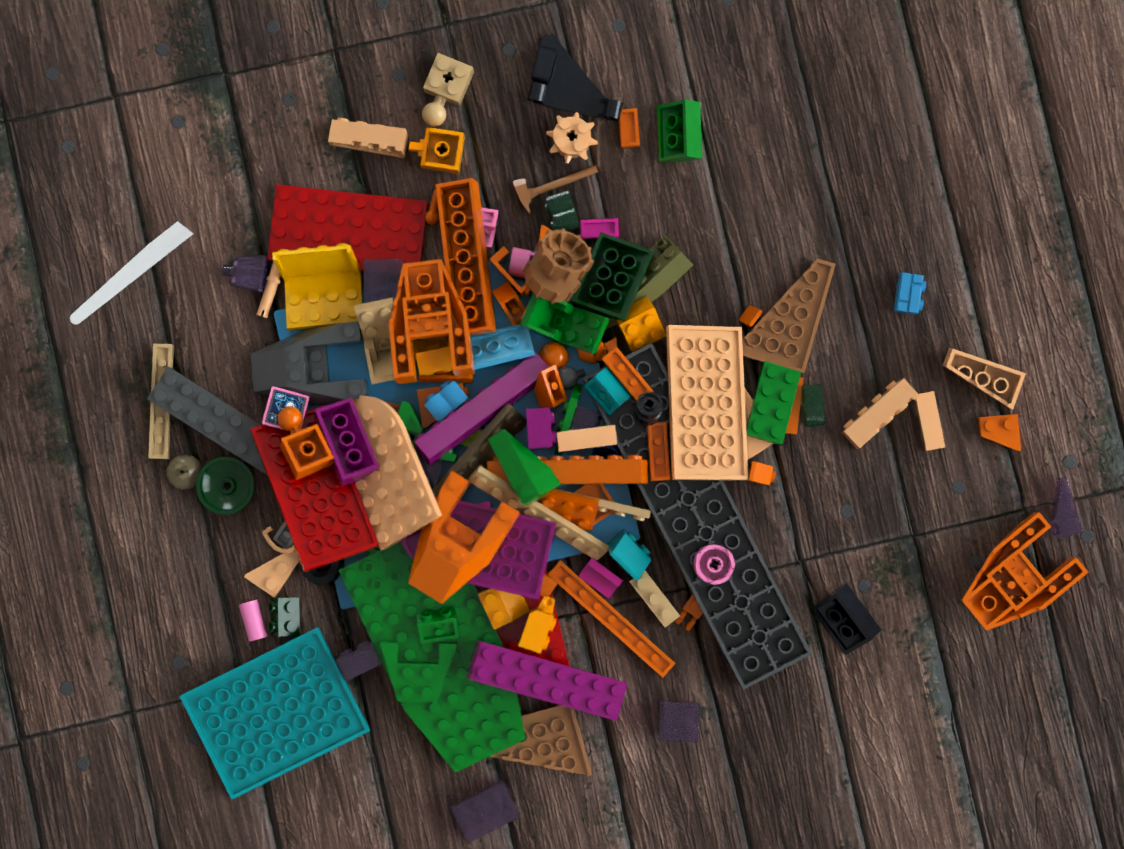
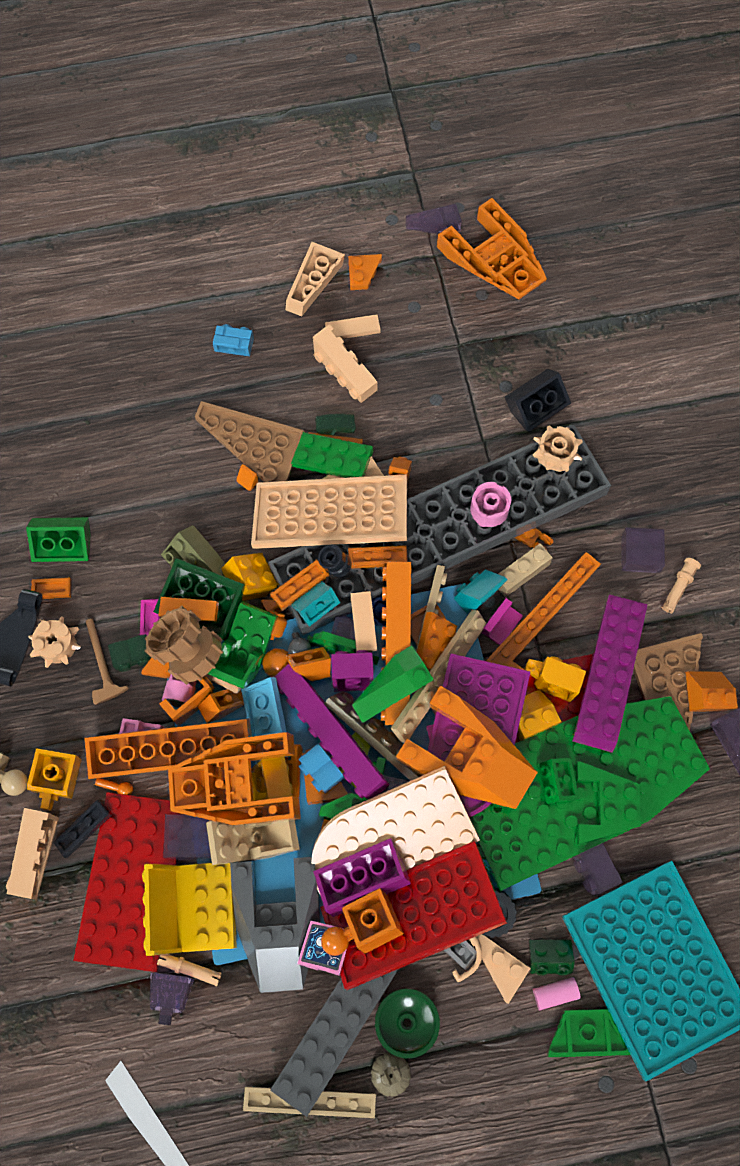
camera: 90 degrees left, 15 degrees down
none -> black tile [53,799,112,858]
none -> orange tile [158,597,219,622]
none -> light nougat brick [533,425,583,472]
none -> green wing [547,1009,631,1057]
none -> light nougat pin [661,558,701,614]
none -> orange slope [685,671,738,712]

